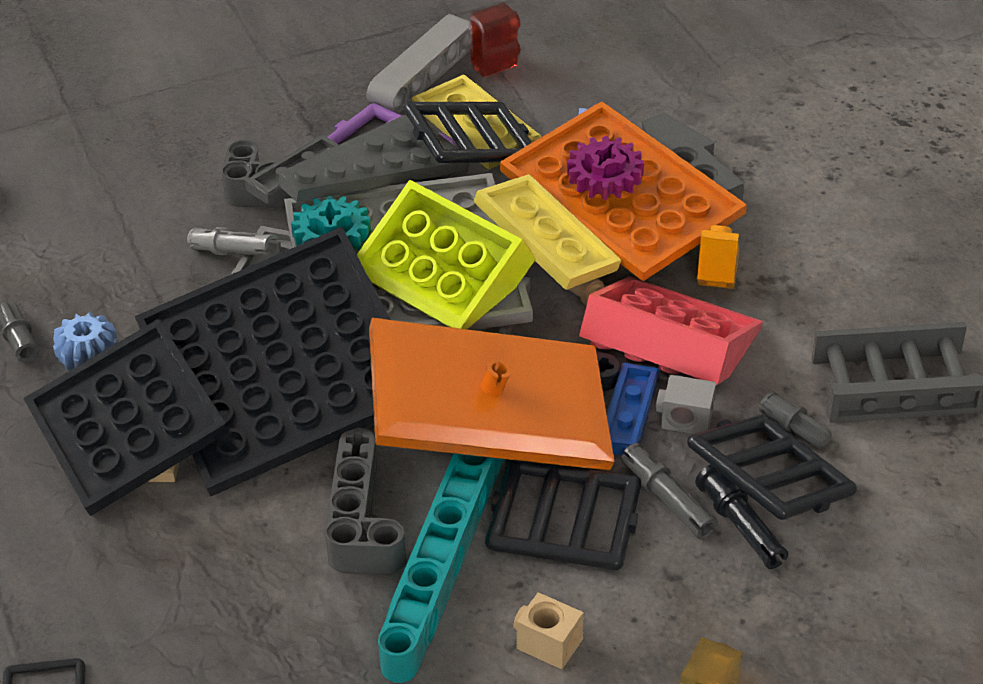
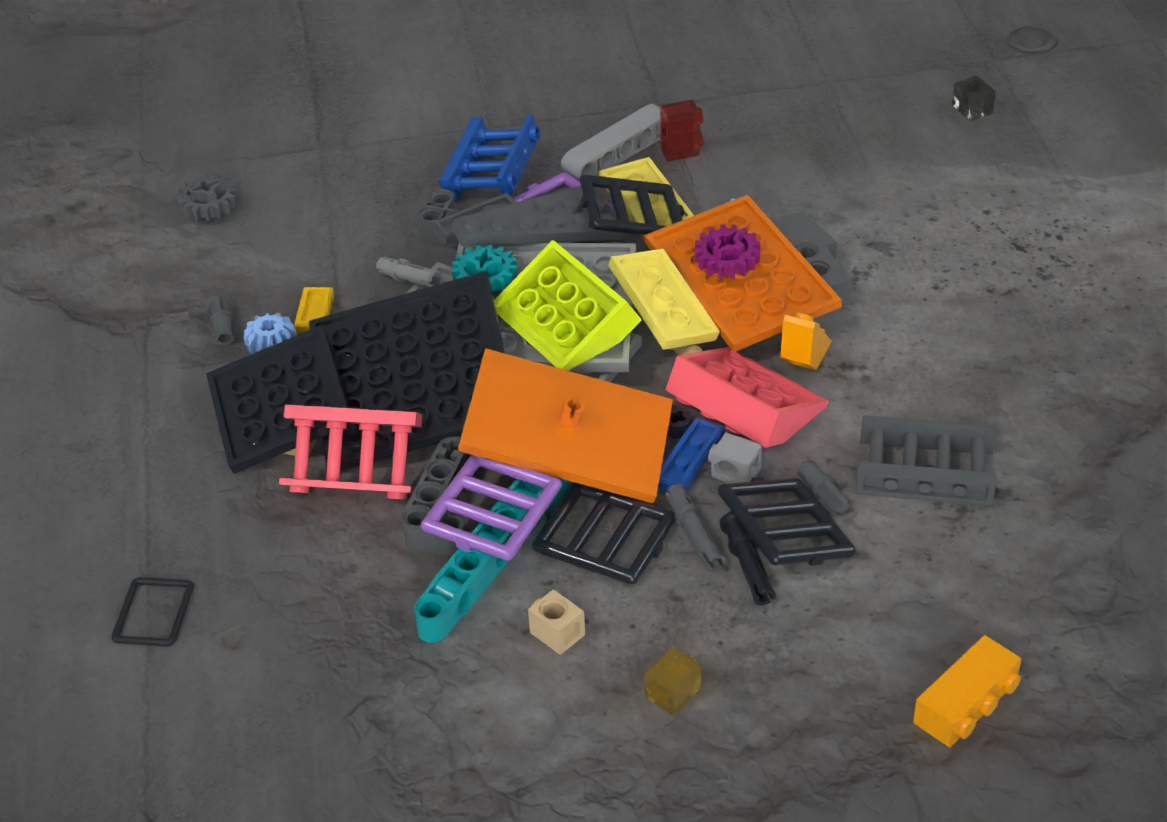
camera: 15 degrees right, 0 degrees up
none -> coral fence [279,405,423,499]
none -> yellow tile [294,287,334,334]
none -> medium lavender bar [421,455,562,561]
none -> blue fence [439,114,540,203]

